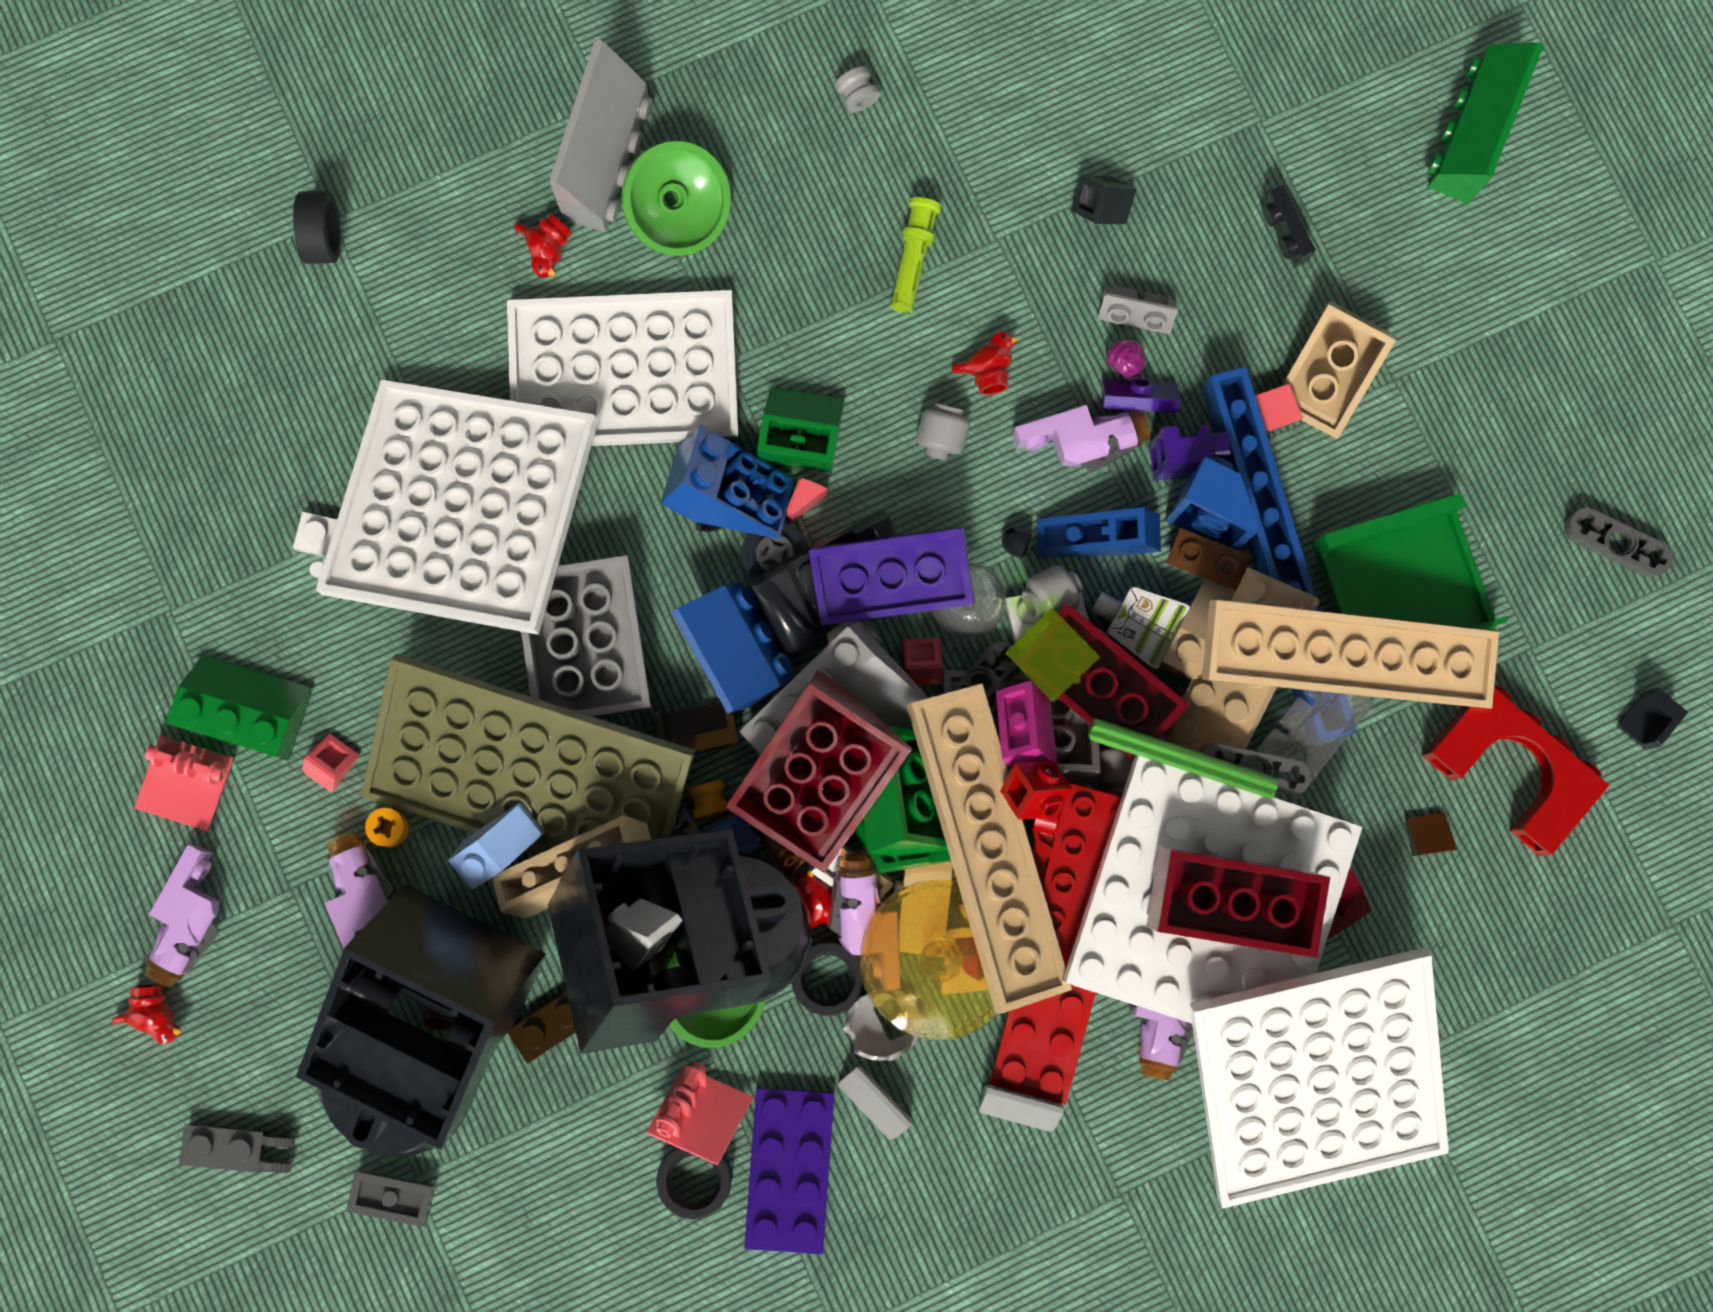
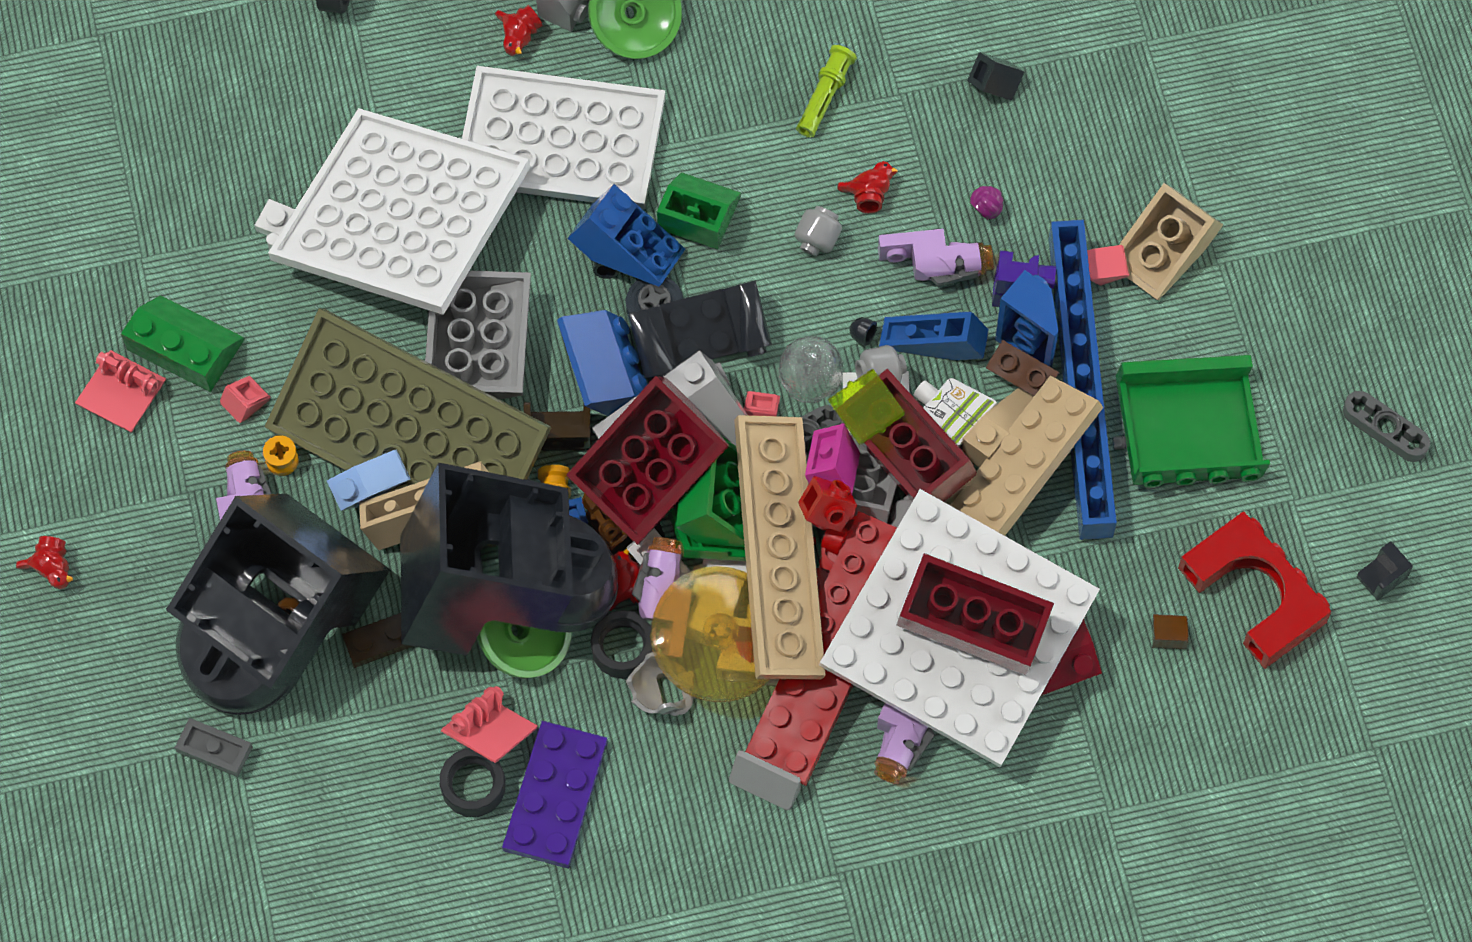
camera: 20 degrees right, 15 degrees down
lavender plate [144,845,220,988] -> none
dark grey hinge [179,1123,295,1173] -> none
white slope [605,898,682,972] -> none
coral slope [786,478,827,522] -> none
dark purple plate [809,526,975,626] -> none
light grey slope [838,1064,912,1140] -> none
bright green axle [1088,719,1278,799] -> none
light grey hinge [1098,284,1179,334] -> none
dark purple plate [1101,378,1181,413] -> none
white plate [1189,947,1449,1208] -> none
dark grey beam [1198,743,1311,795] -> none
tan plate [1202,600,1499,709] -> none
clear windscreen [1243,690,1374,804] -> none
black plate [1262,185,1316,268] -> none
green slope [1427,42,1544,204] -> none

